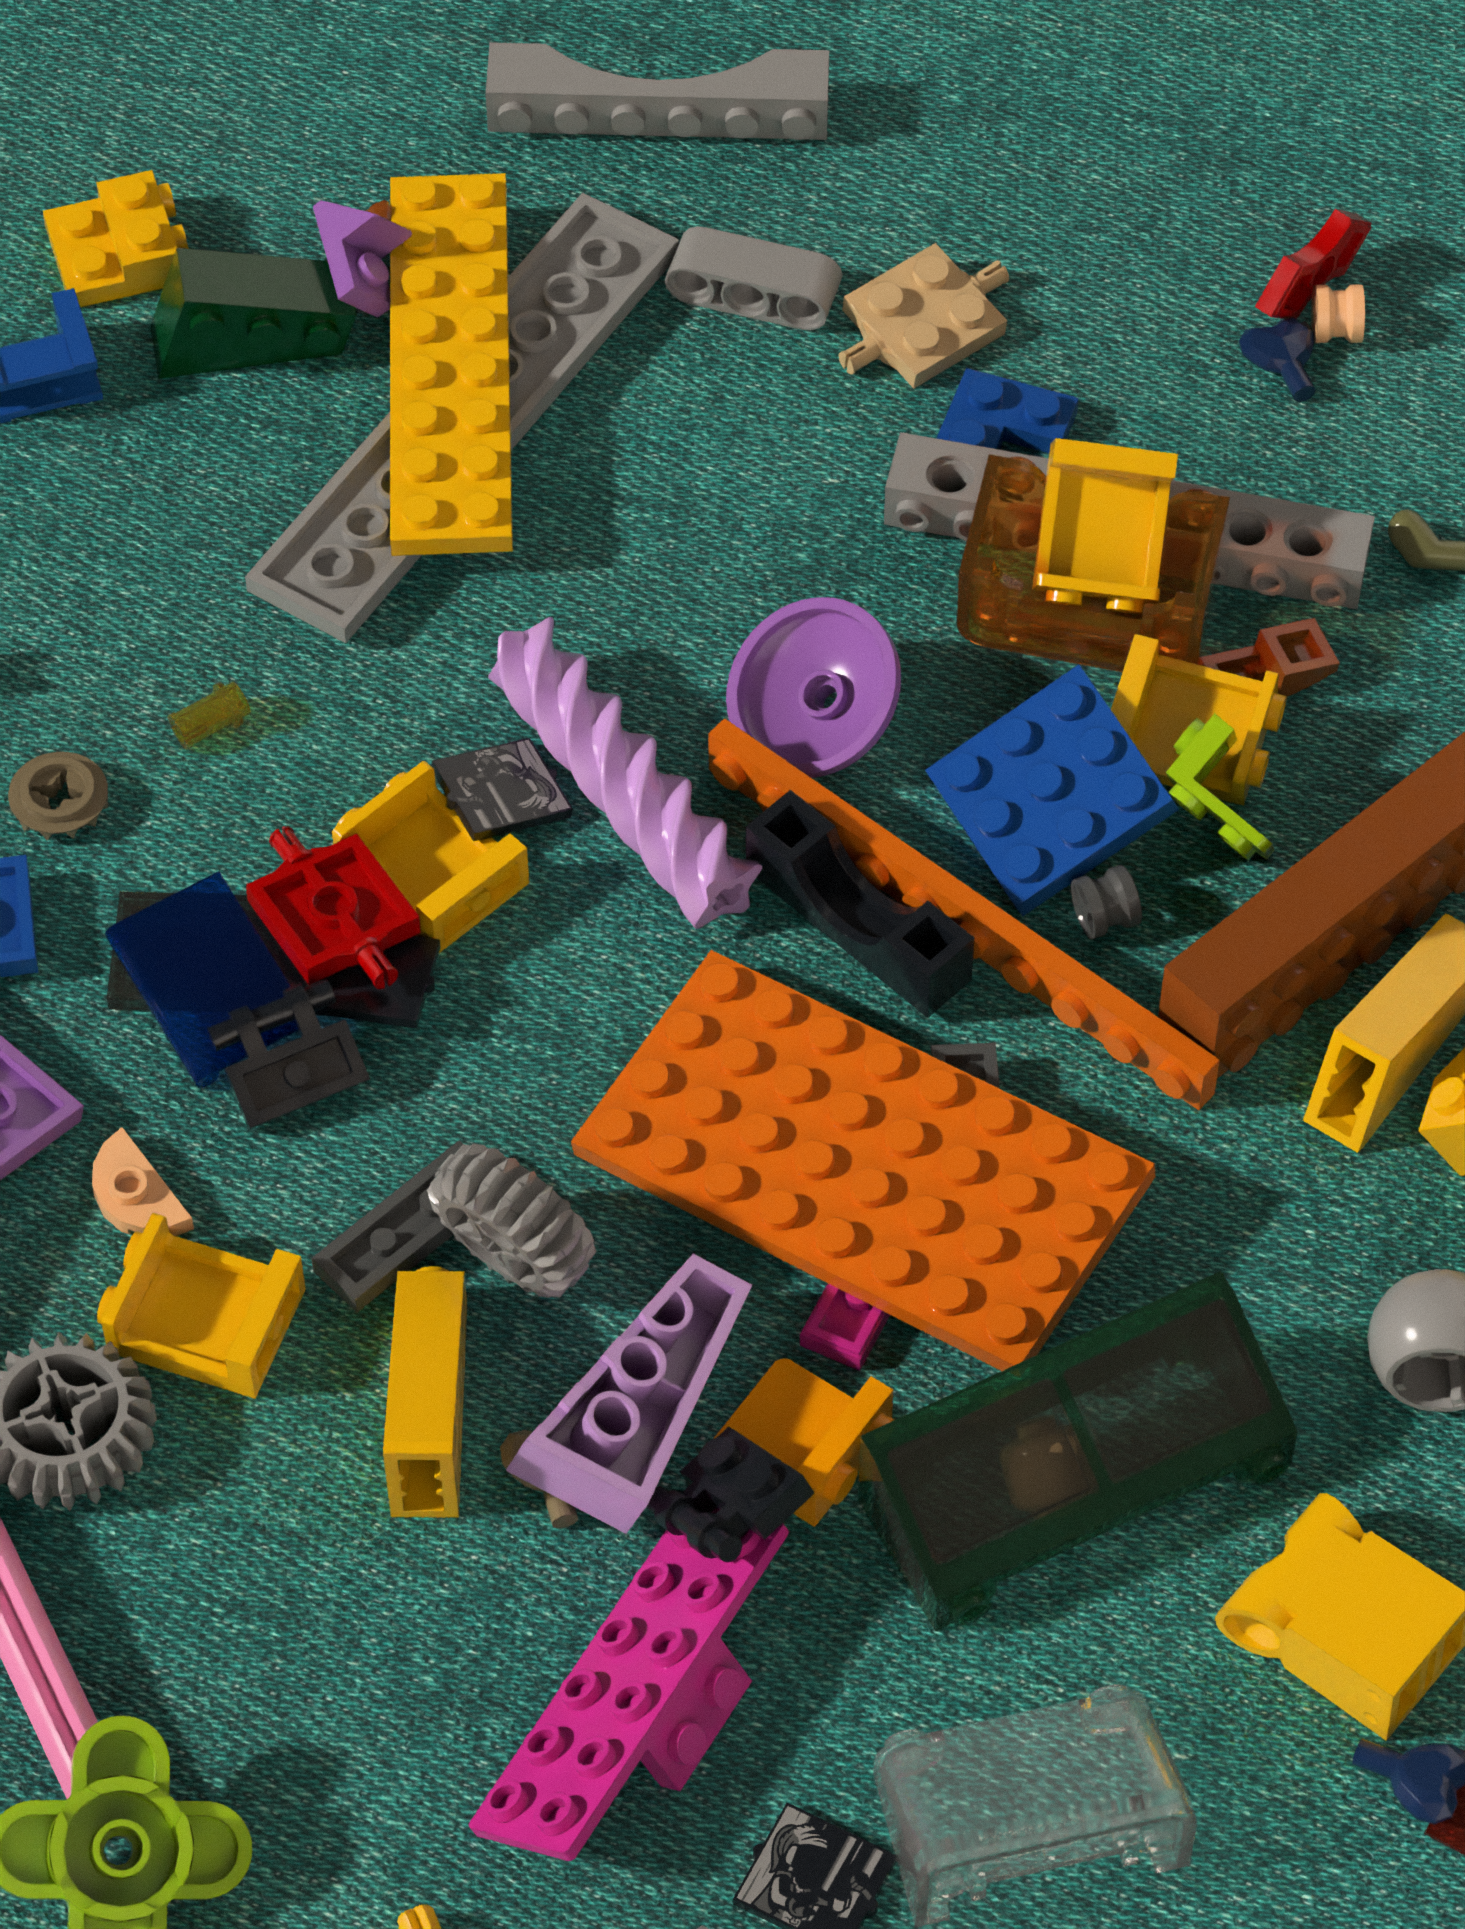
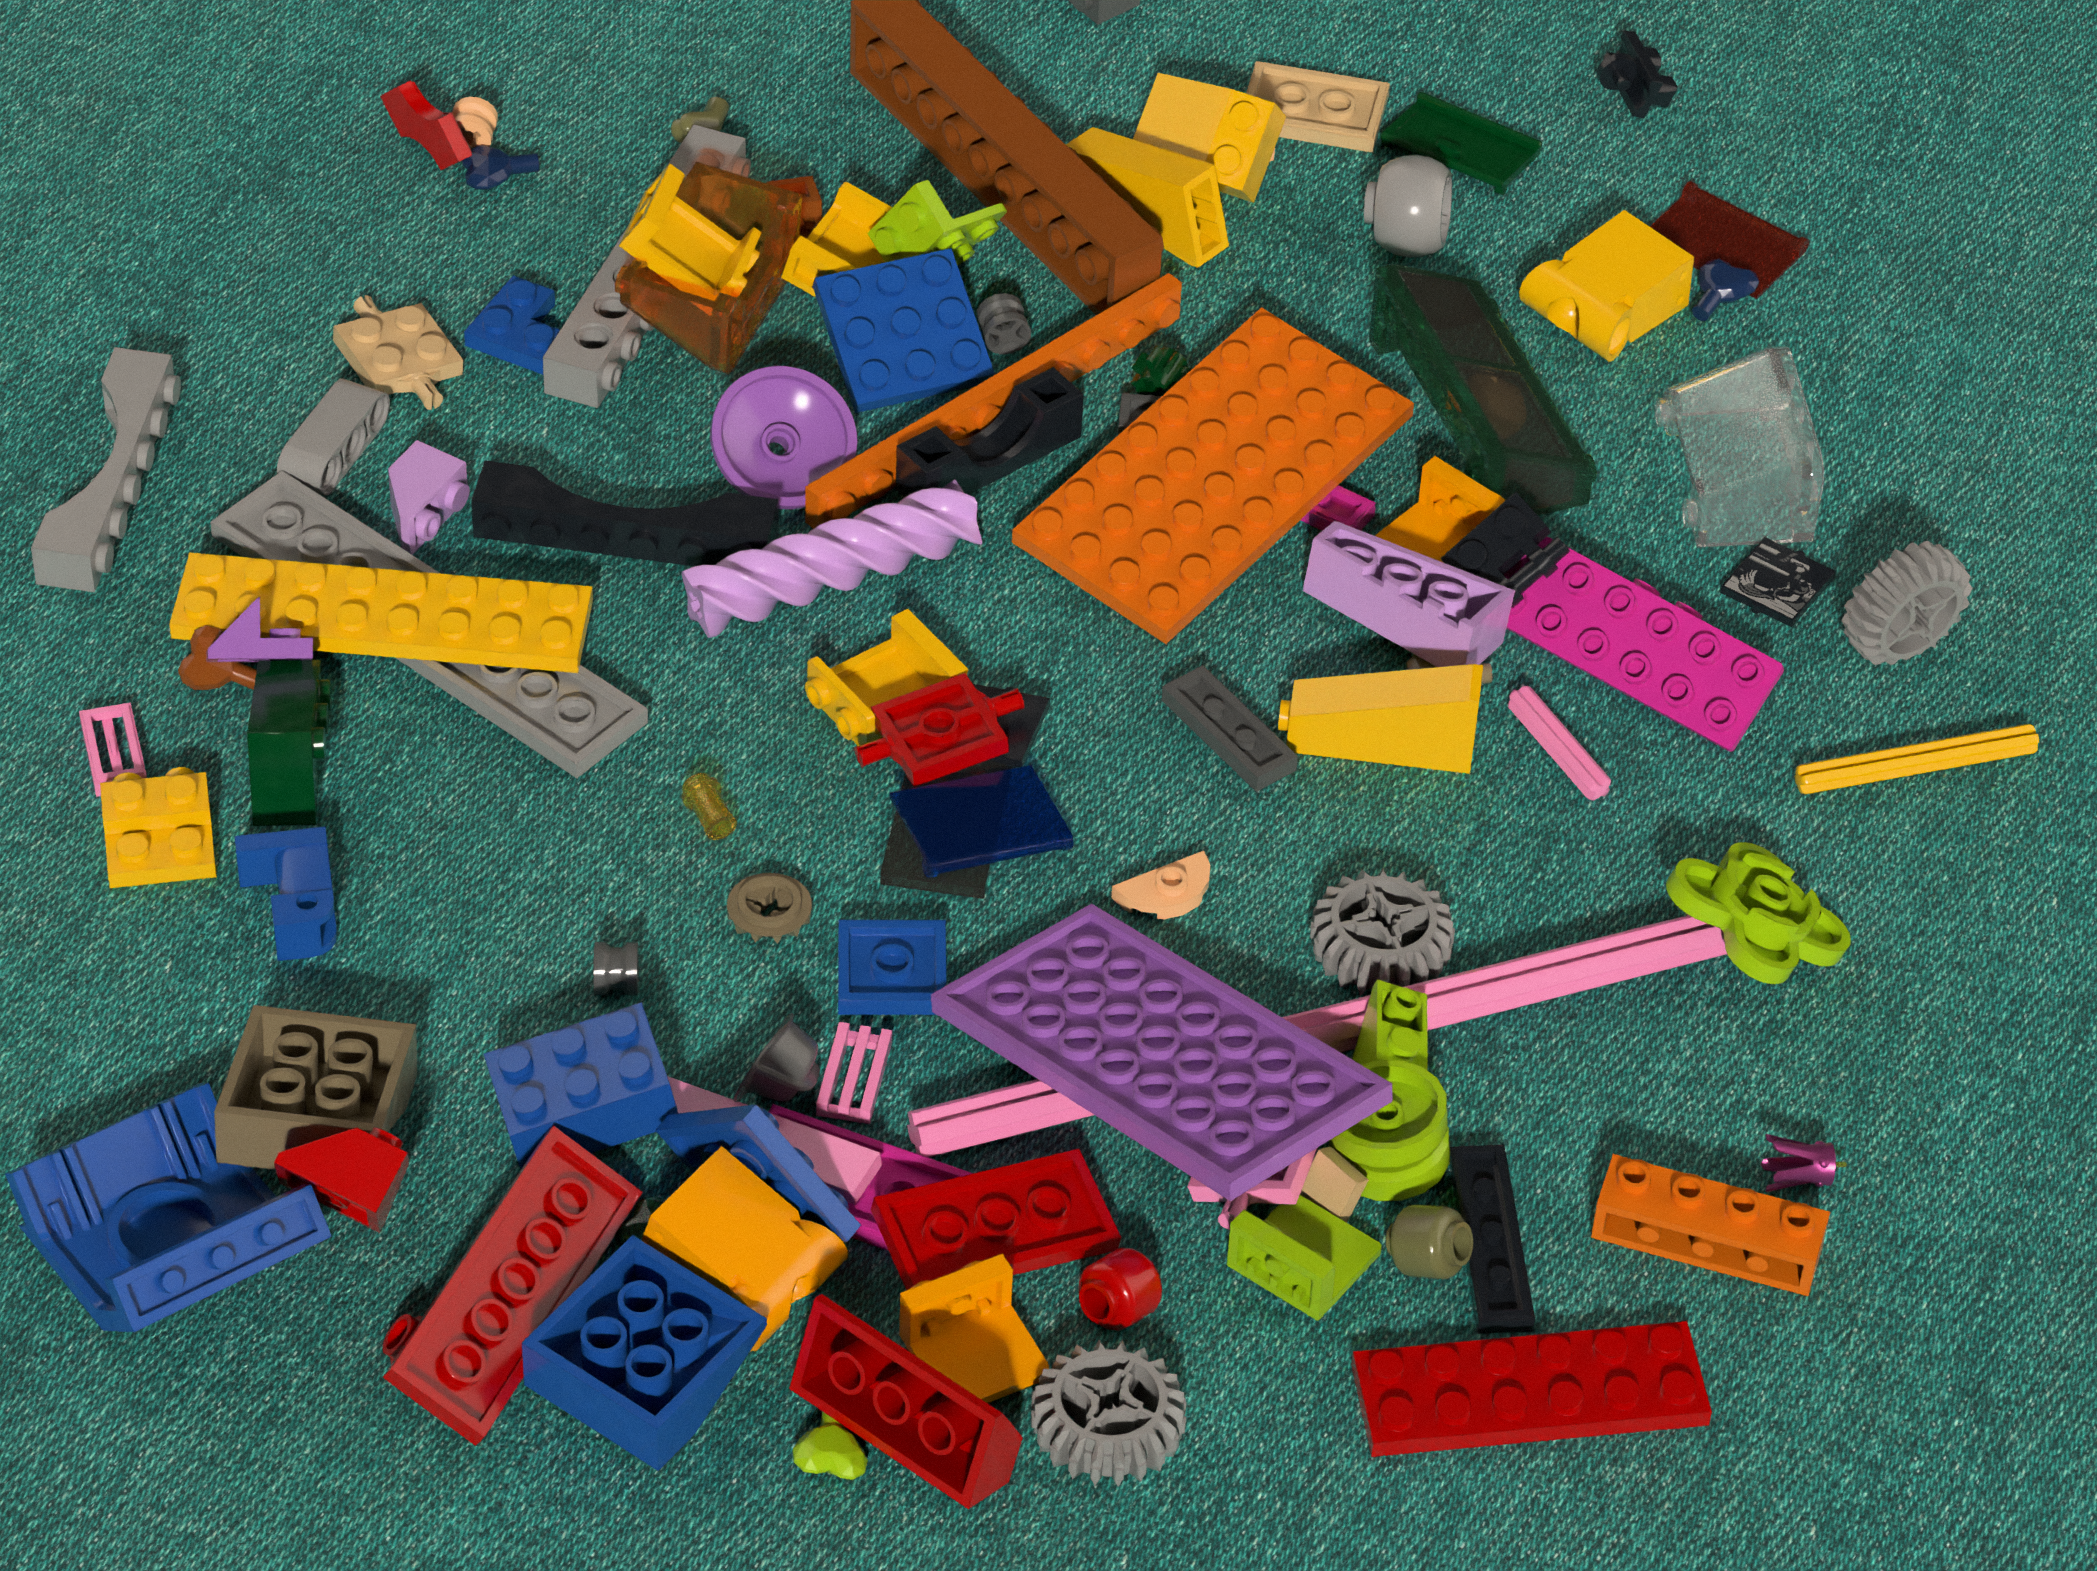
camera: 85 degrees left, 10 degrees down
yellow panel [97,1213,306,1399] -> none
black plate [207,979,370,1130] -> none
light grey gear [427,1143,596,1298] -> none
piece [431,738,573,842] -> none
none -> bright pink tile [79,702,147,797]
none -> lavender slope [388,440,470,555]
none -> black arch [471,460,779,566]
none -> dark green gear [1130,346,1192,396]
none -> bright pink axle [1508,686,1611,801]

